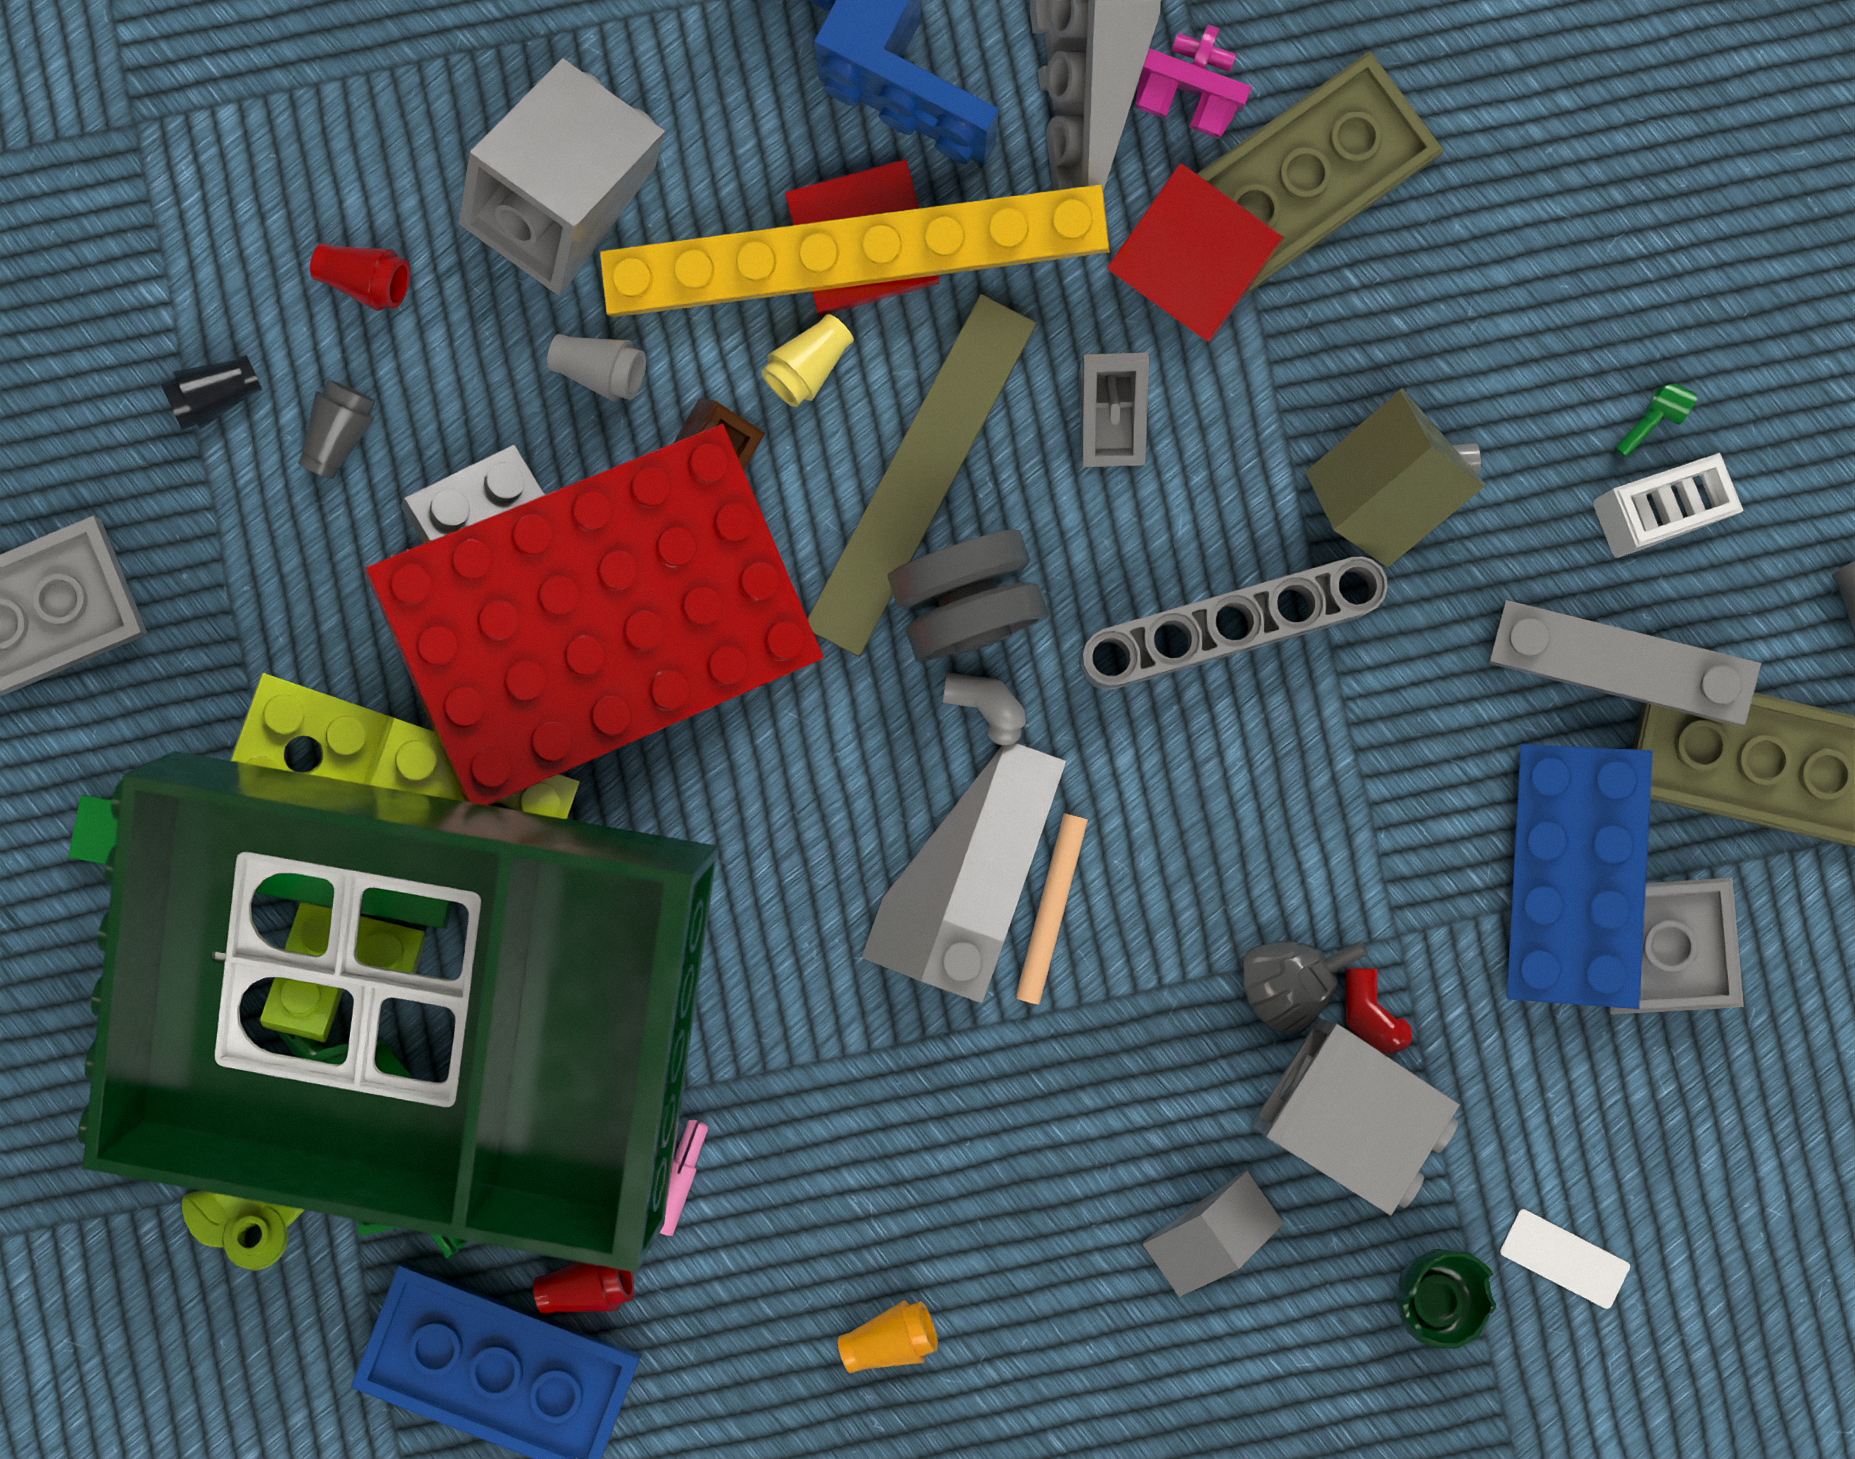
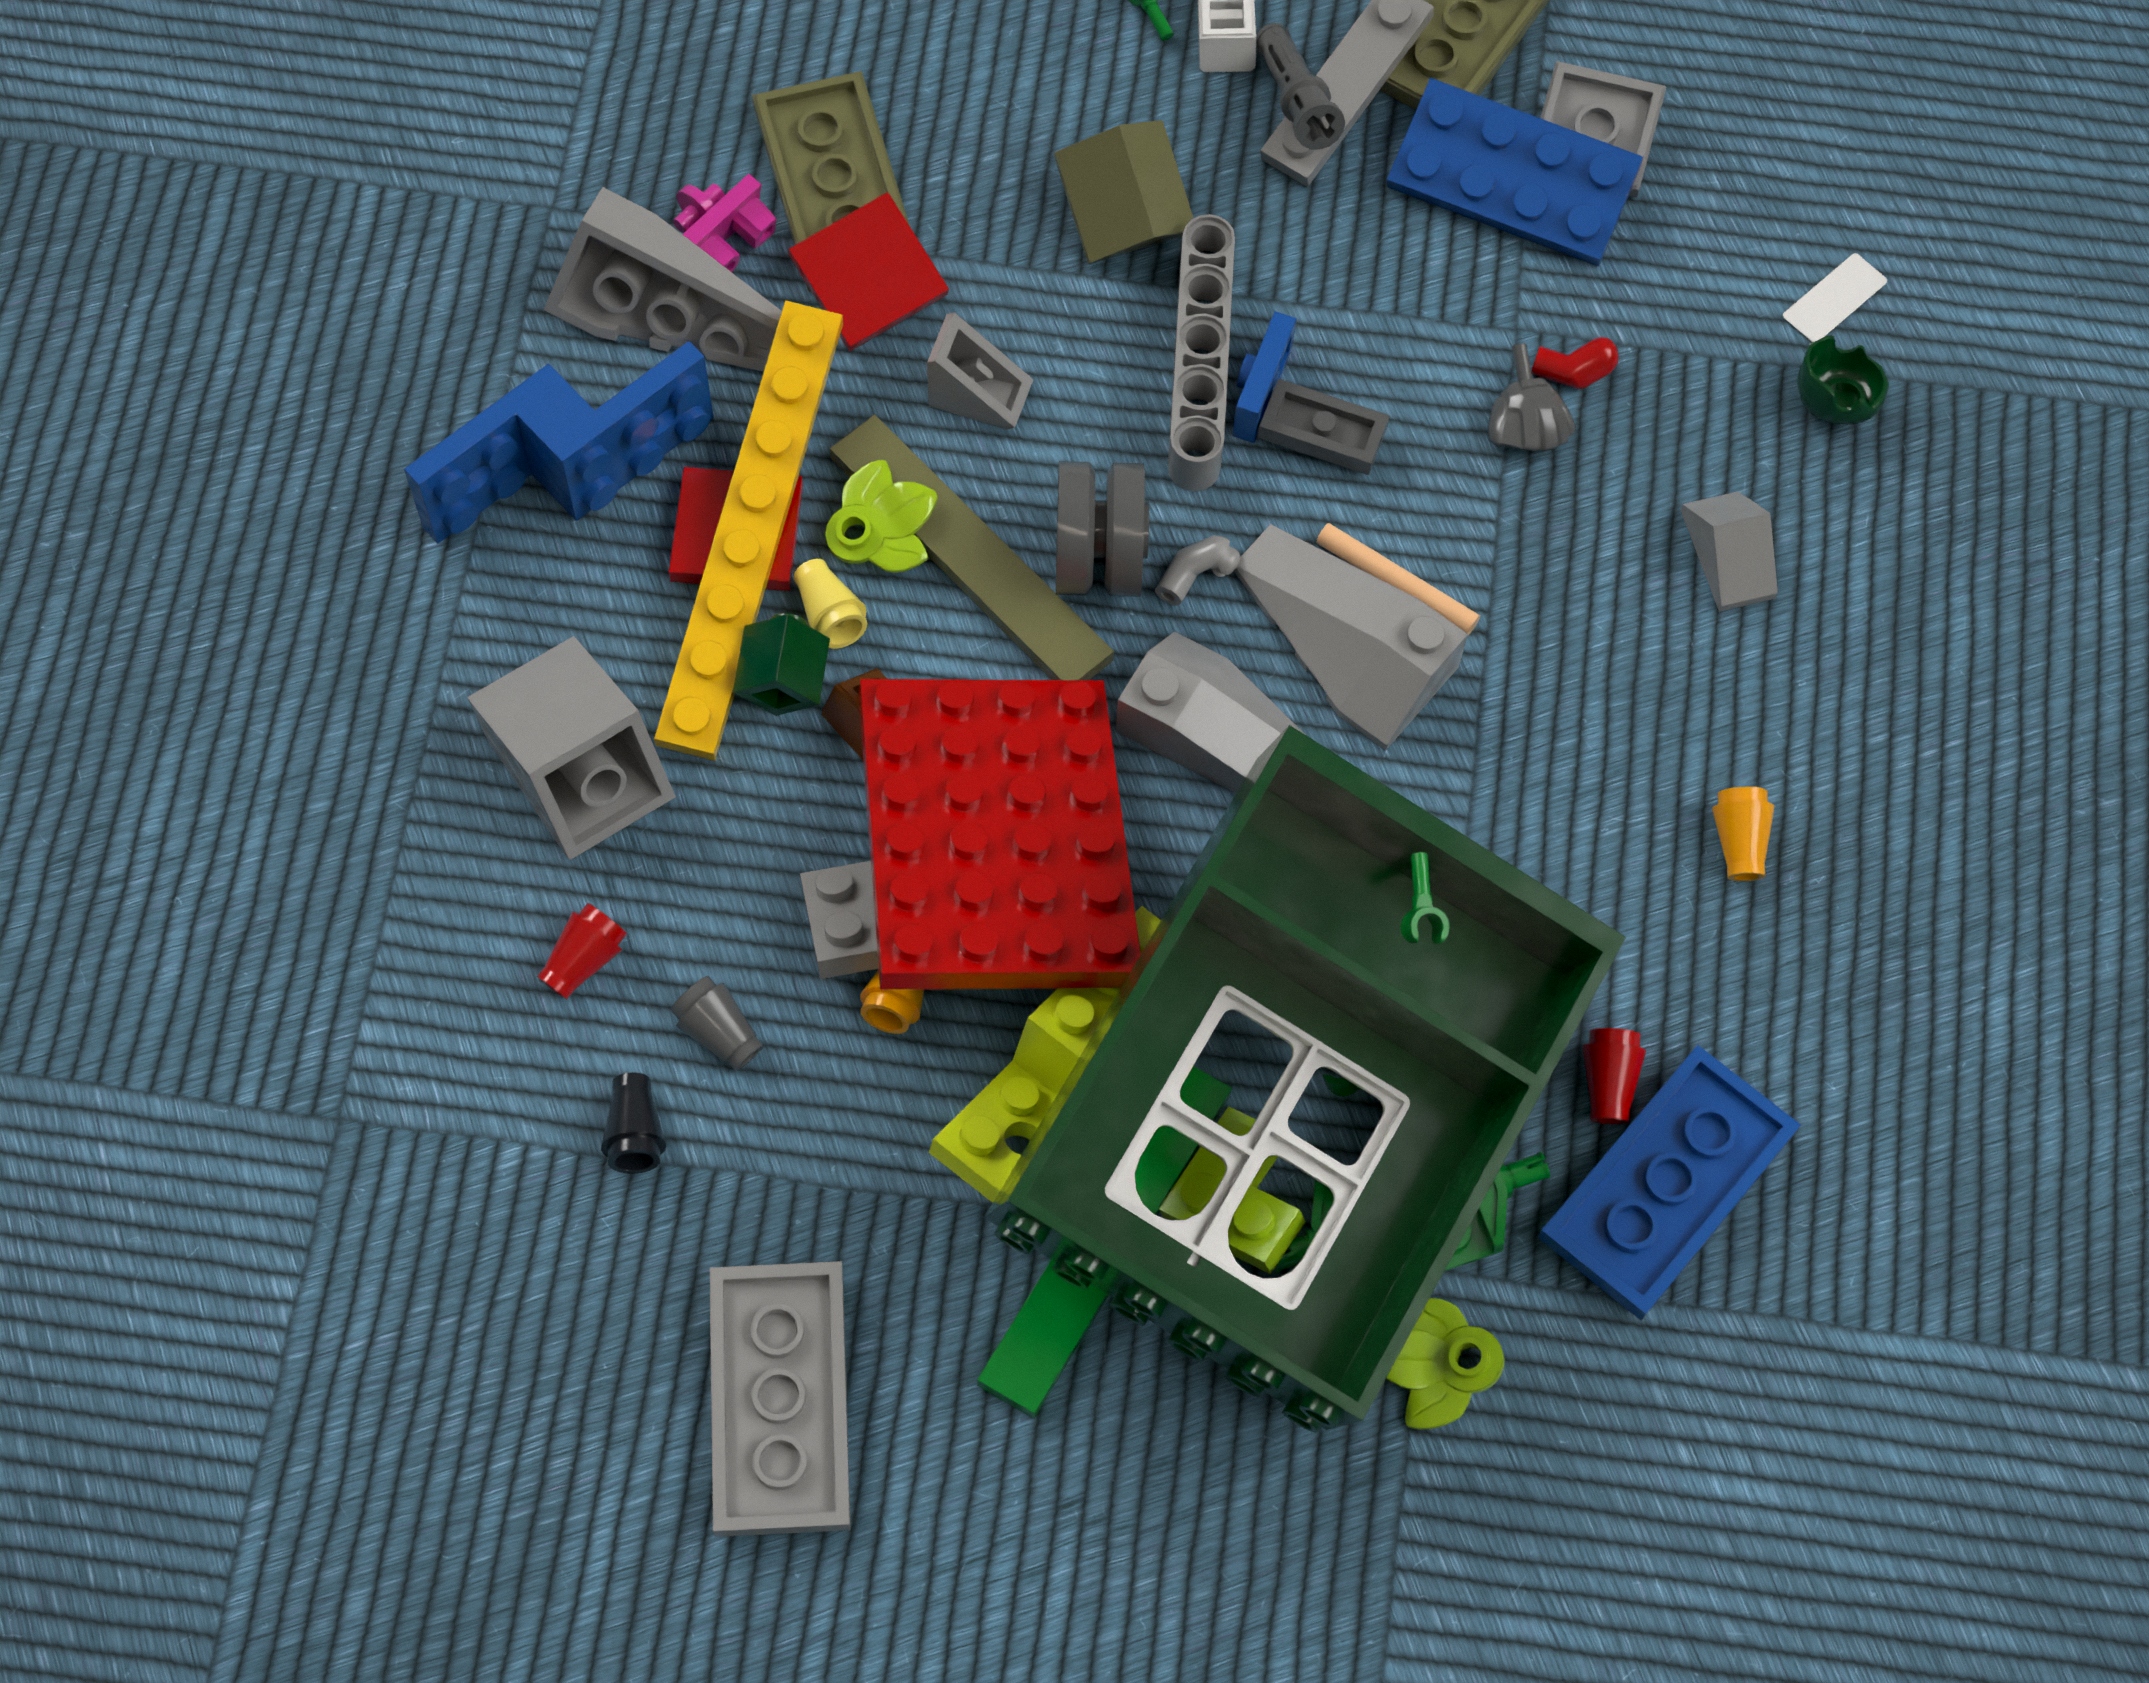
camera: 75 degrees left, 20 degrees down
light grey cone [547,334,646,402] -> none
light grey slope [1251,1018,1460,1215] -> none
none -> dark green brick [733,613,830,716]
none -> lime plate [825,460,938,573]
none -> light grey wedge [1116,631,1307,793]
none -> blue plate [1232,311,1297,444]
none -> dark grey pin [1256,23,1345,150]
none -> dark grey plate [1257,378,1390,475]
none -> green hand [1400,852,1450,944]

